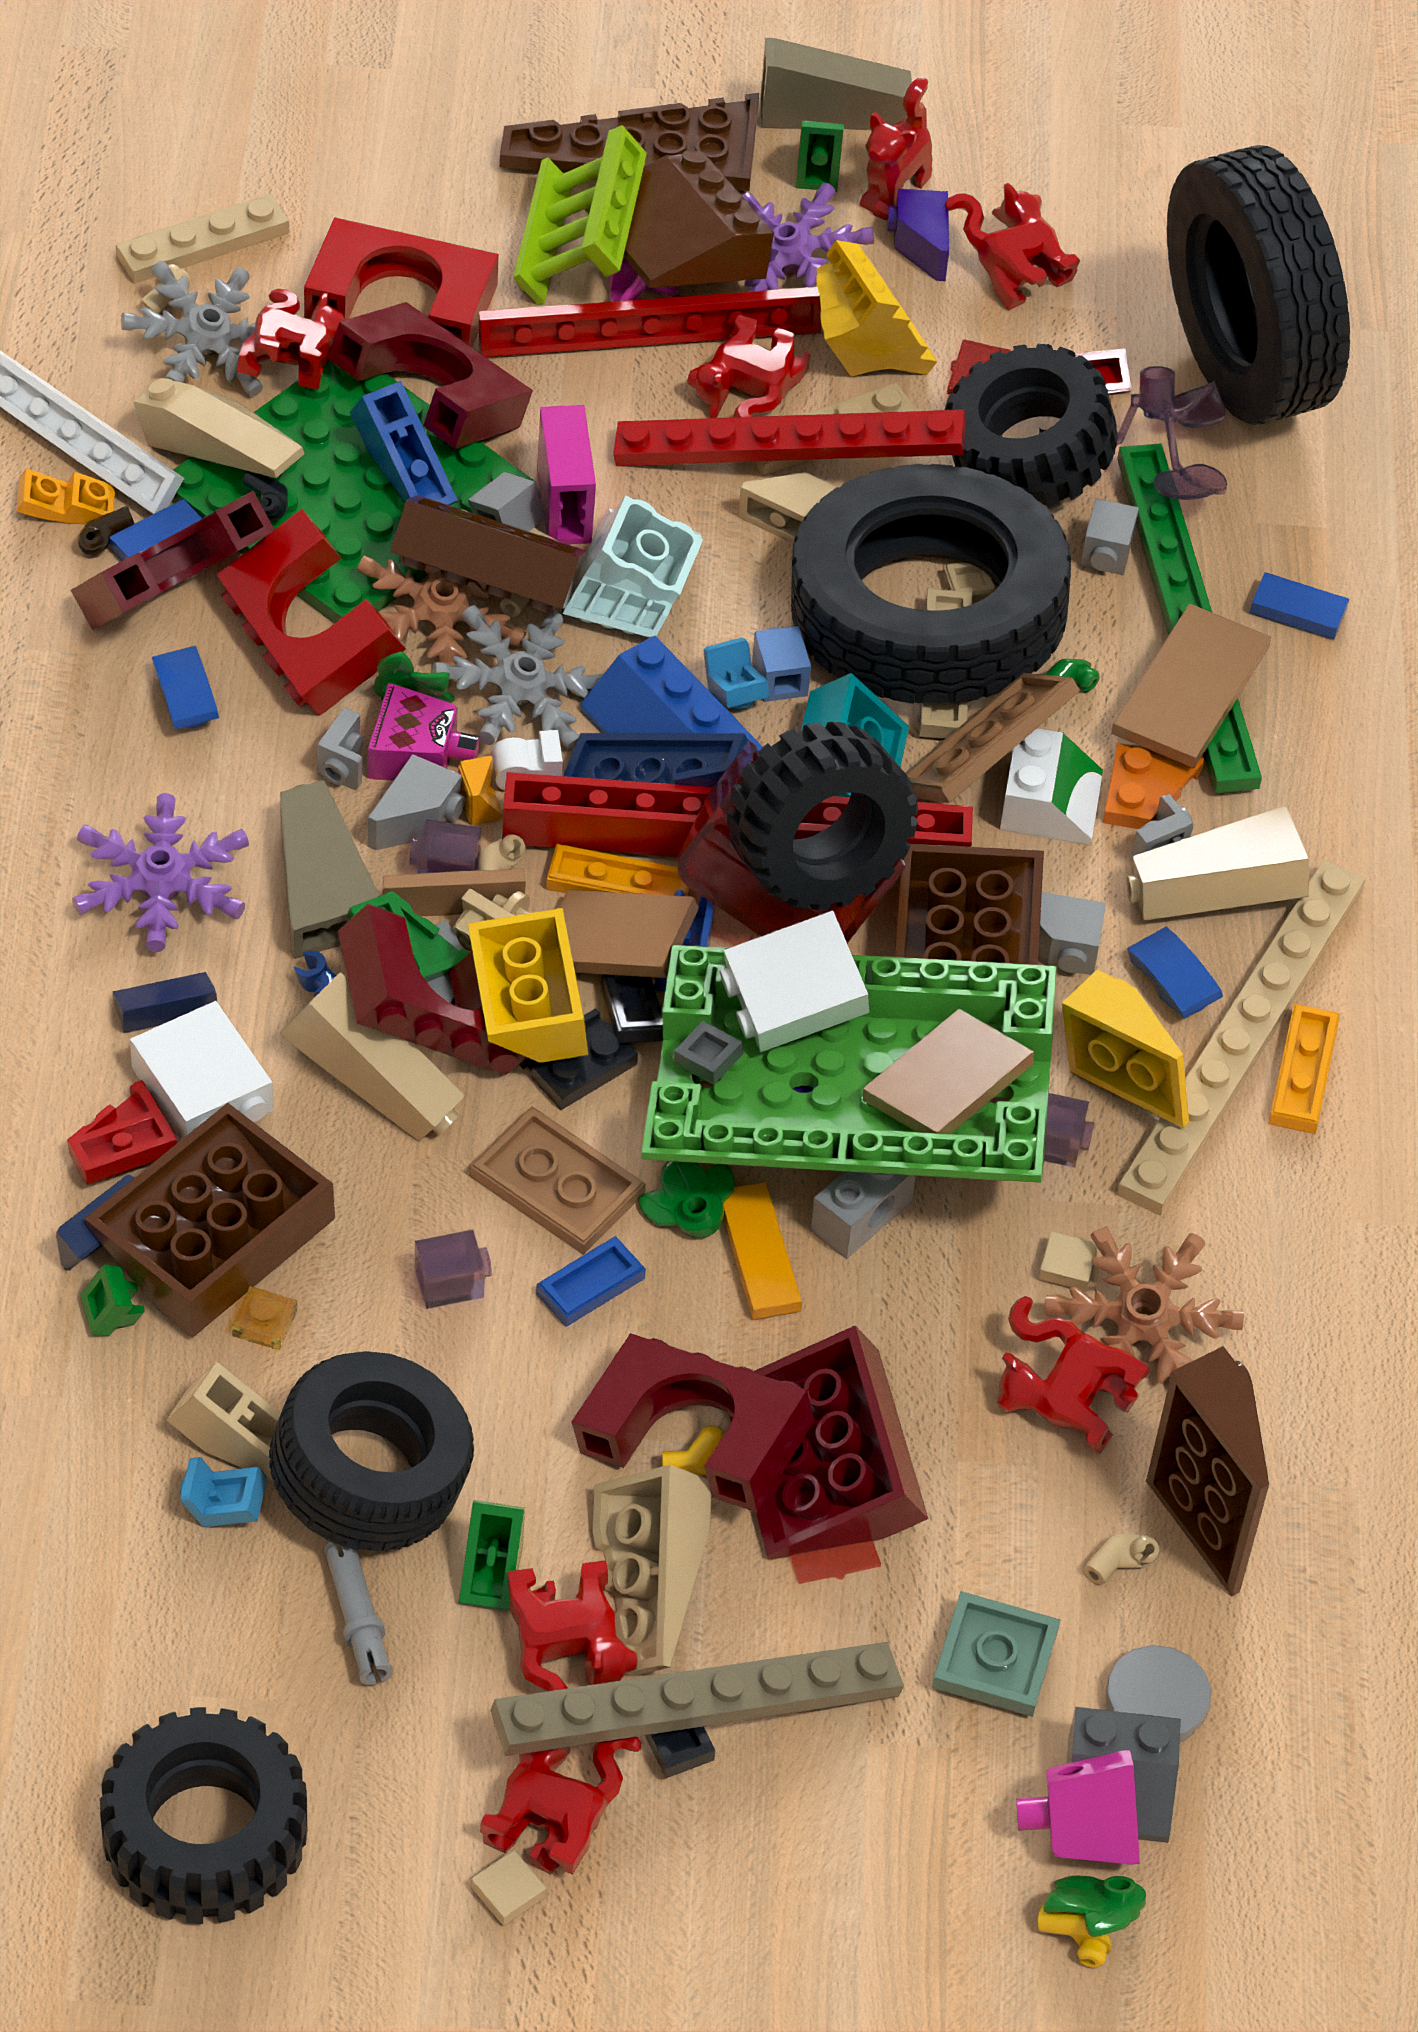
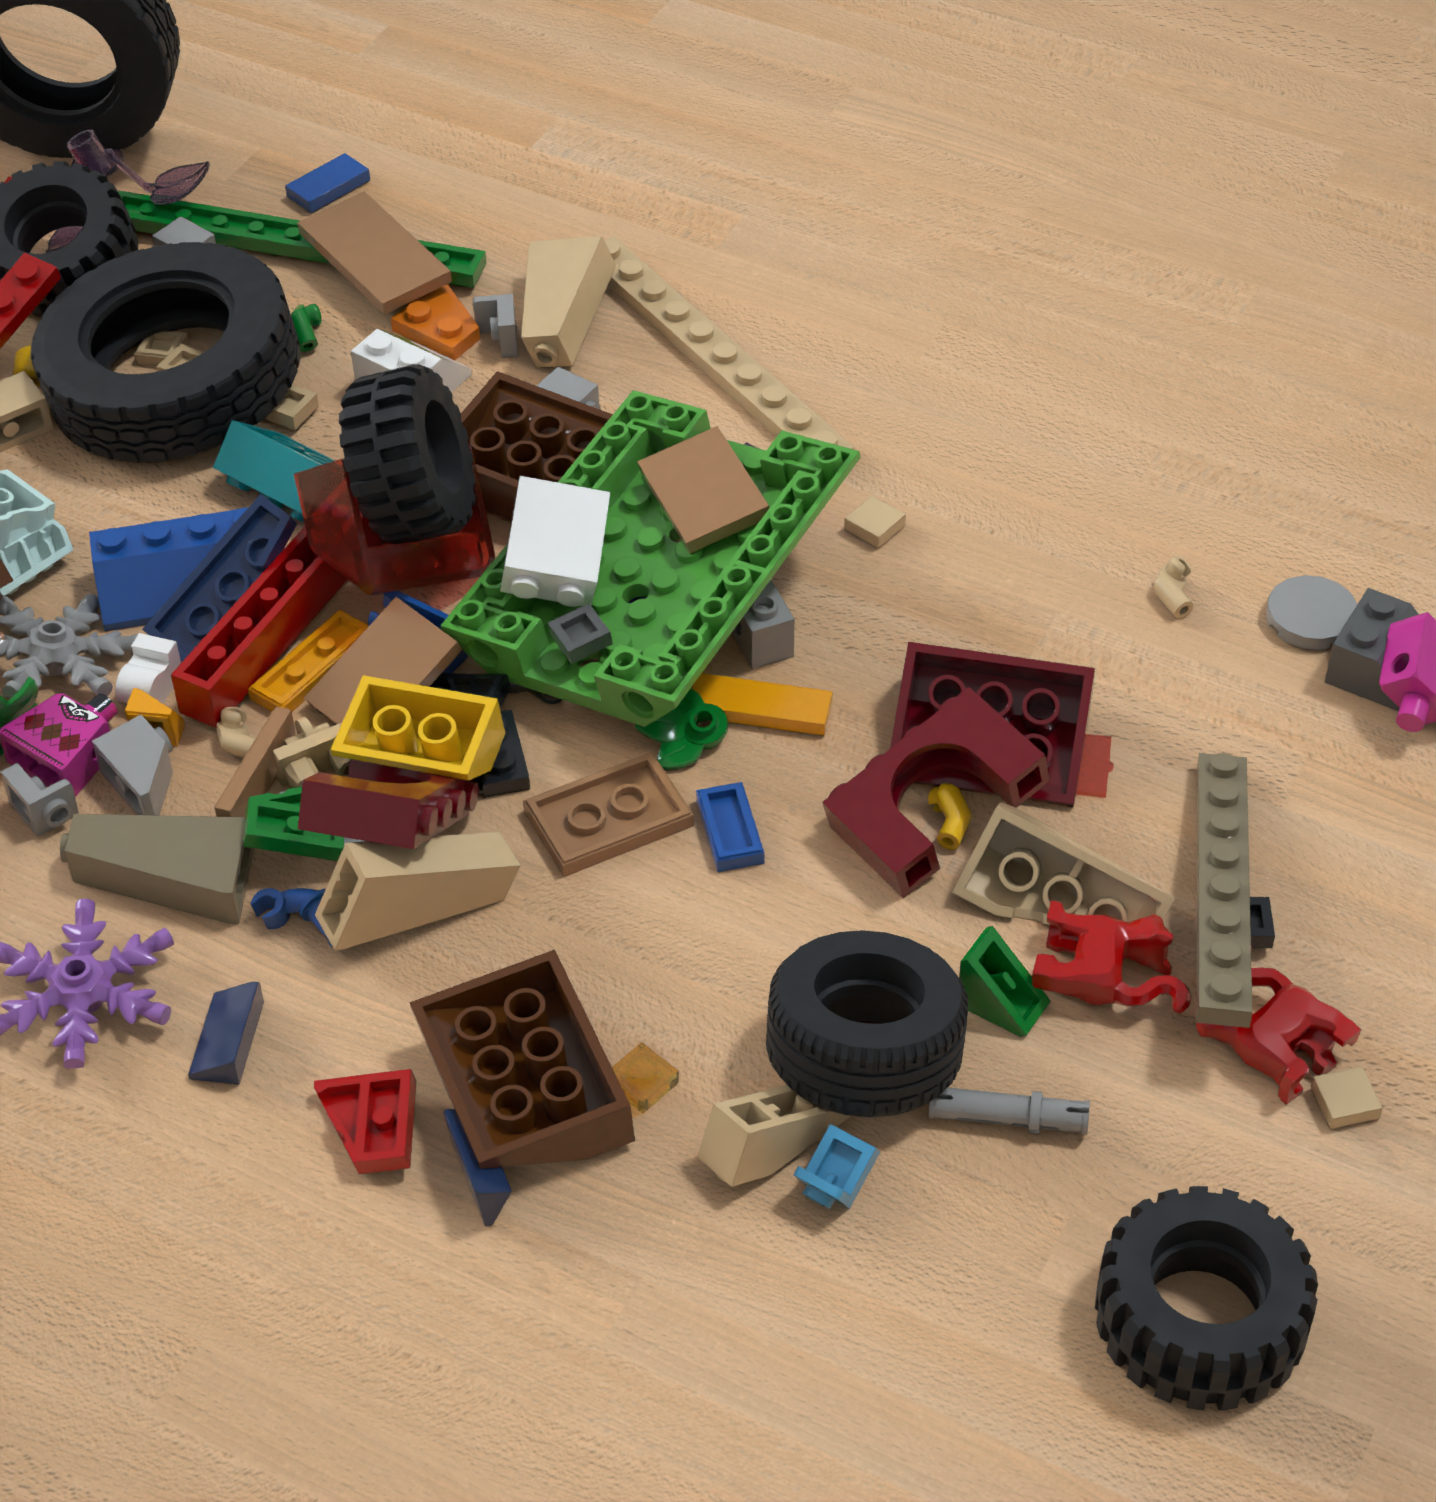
camera: 60 degrees left, 5 degrees down
green tile [80,1265,145,1337] -> none
white brick [130,1001,273,1140] -> none
clear purple brick [409,819,481,874] -> none
clear purple brick [414,1229,492,1309] -> none
dark azure bracket [703,638,770,709] -> none
medium blue brick [752,626,811,702] -> none
medium nougat tile [906,673,1080,803] -> none
sand green plate [932,1591,1061,1717] -> none
red animal [997,1296,1150,1454] -> none
nougat piece [1045,1226,1244,1383] -> none
yellow slope [1062,969,1189,1128] -> none
blue slope [1127,926,1223,1019] -> none
reddish brown slope [1146,1346,1269,1597] -> none
light orange tile [1268,1003,1340,1134] -> none

